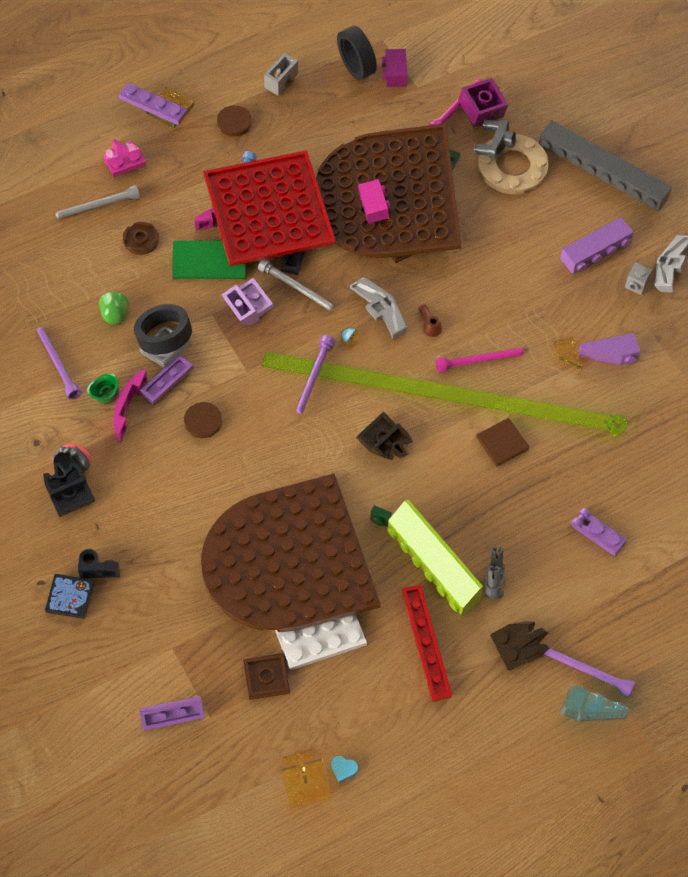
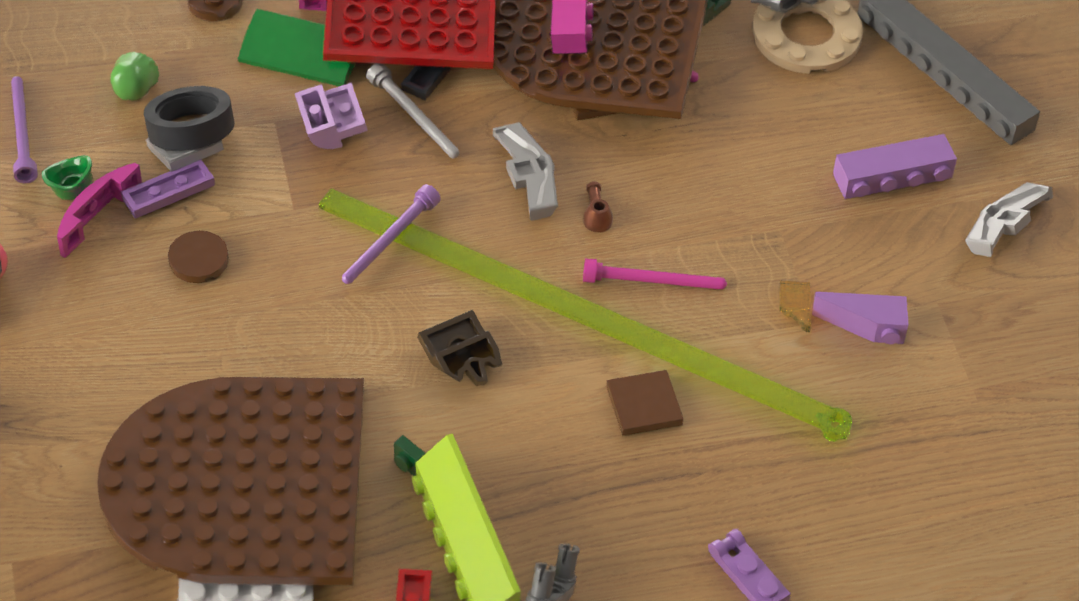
camera: 15 degrees right, 10 degrees down
tile [341,327,360,347] -> none
light grey brick [625,262,652,295] -> none

